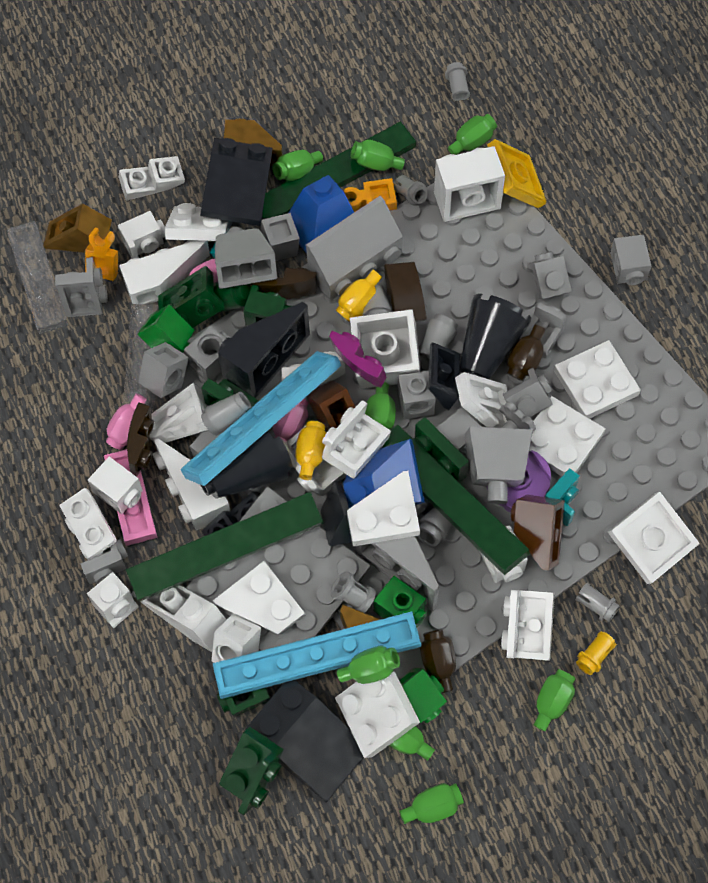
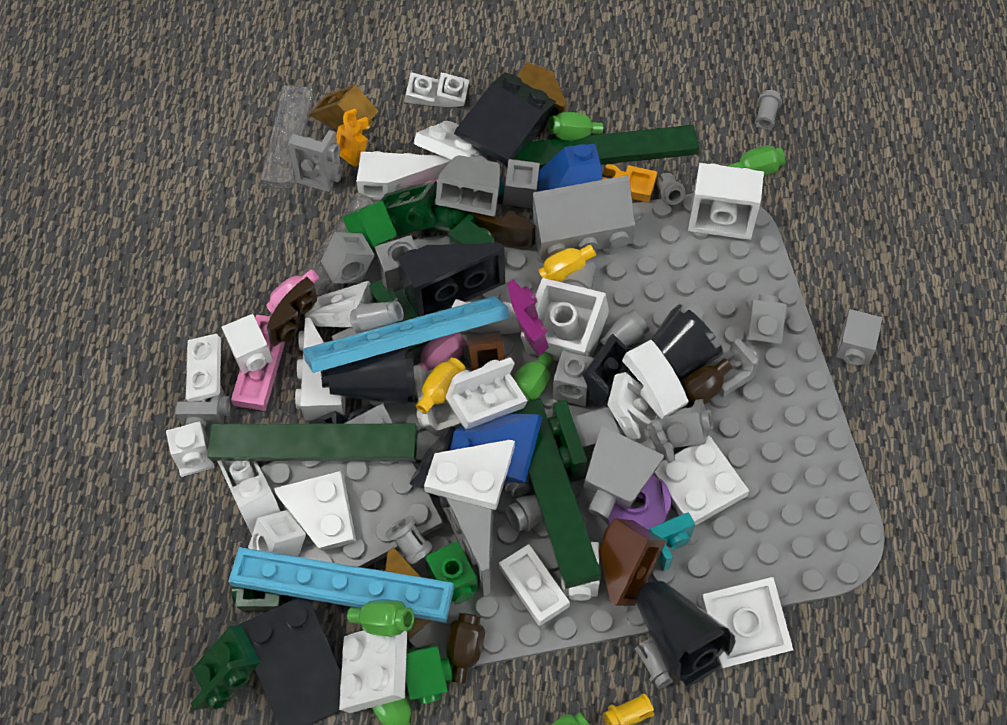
camera: 25 degrees right, 5 degrees down
white brick [118,211,165,259] -> none
bright green plant [351,140,405,171] -> none
dark brown slope [384,262,427,322] -> none
yellow tile [487,139,546,208] -> none
white bracket [501,590,555,660] -> none
white plate [553,340,641,419] -> none
none -> white plate [499,544,570,626]
none -> white slope [622,340,689,419]
none -> black cone [636,581,736,686]

